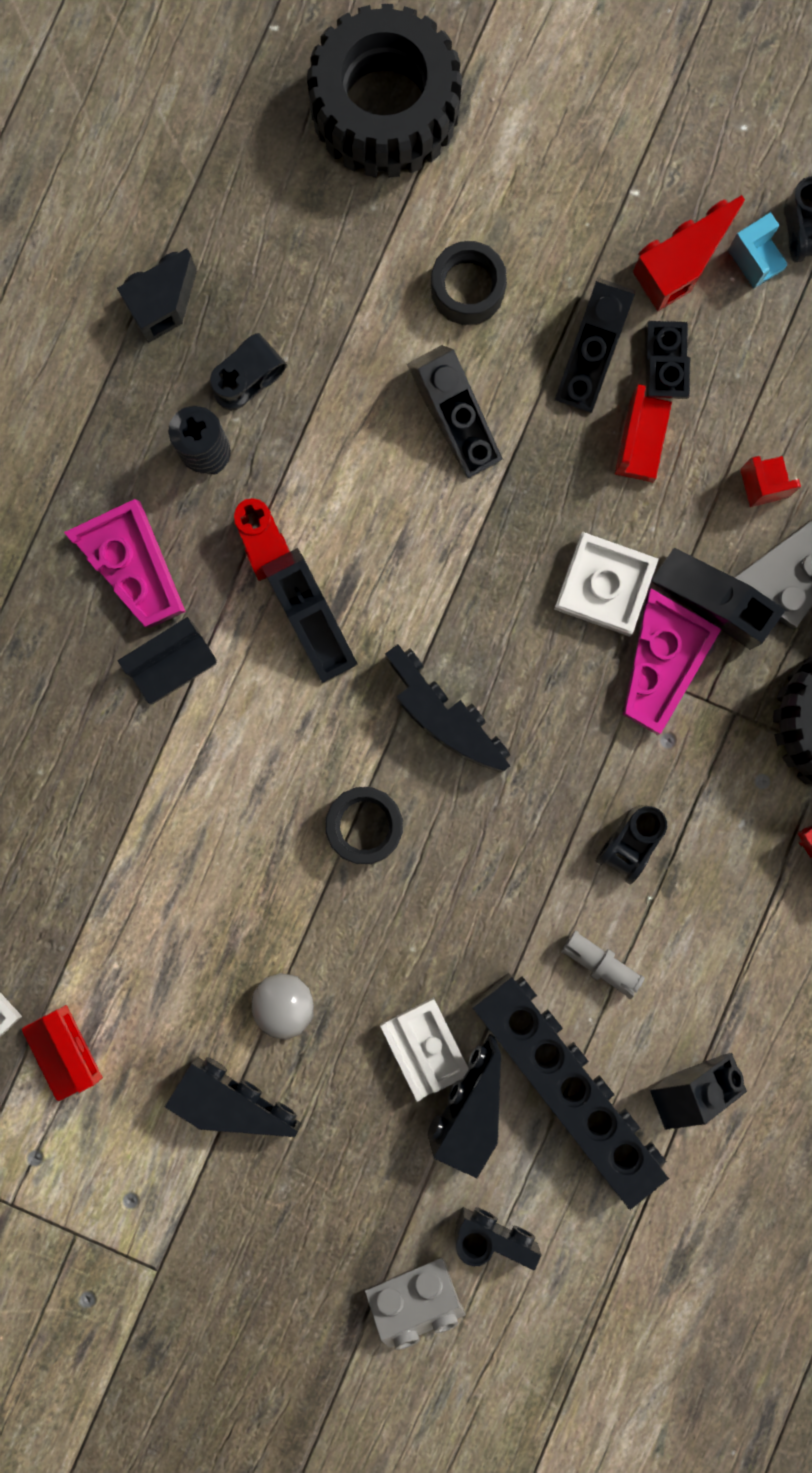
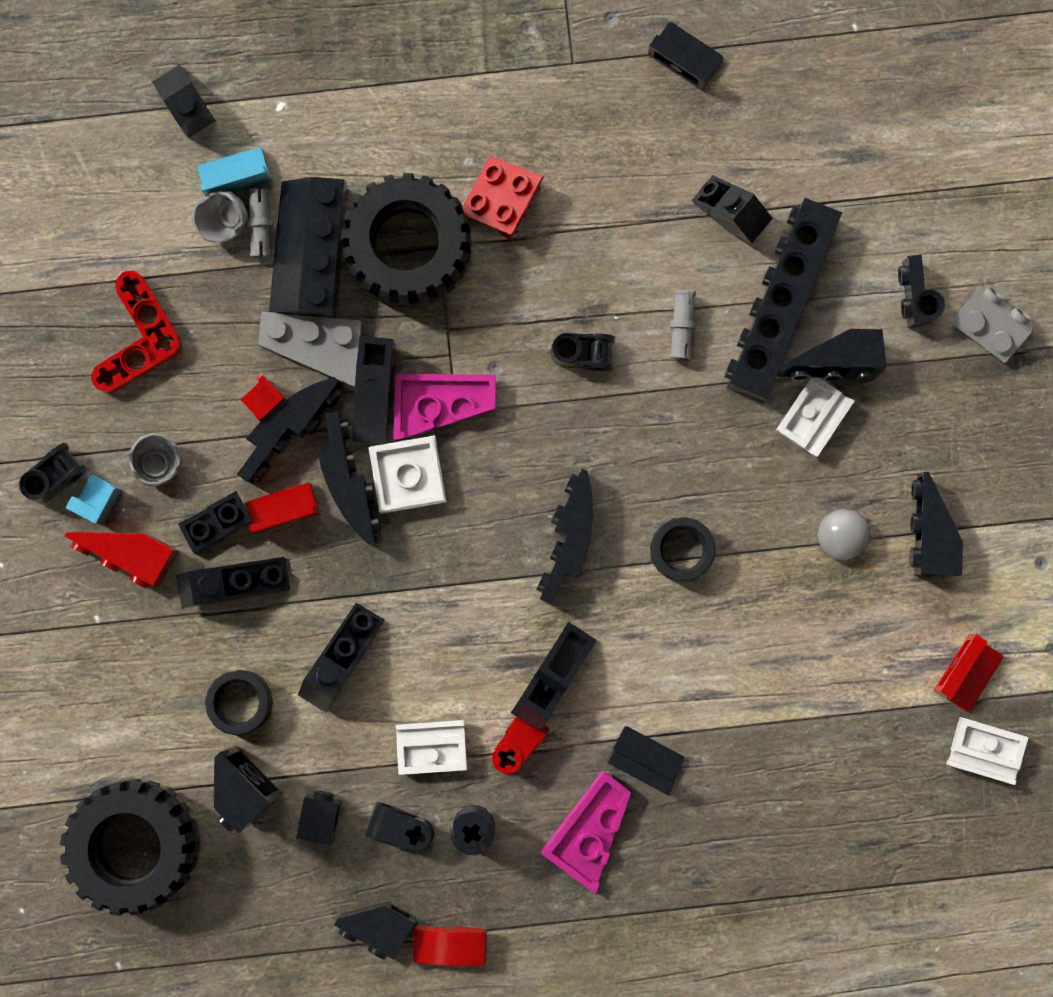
camera: 115 degrees left, 0 degrees up
none -> light grey hair [129,433,181,487]
none -> black slope [214,746,283,834]
none -> black slope [237,377,342,485]
none -> black brick [296,790,341,845]
none -> black slope [317,412,381,545]
none -> white plate [396,720,467,775]
none -> red slope [413,925,487,966]

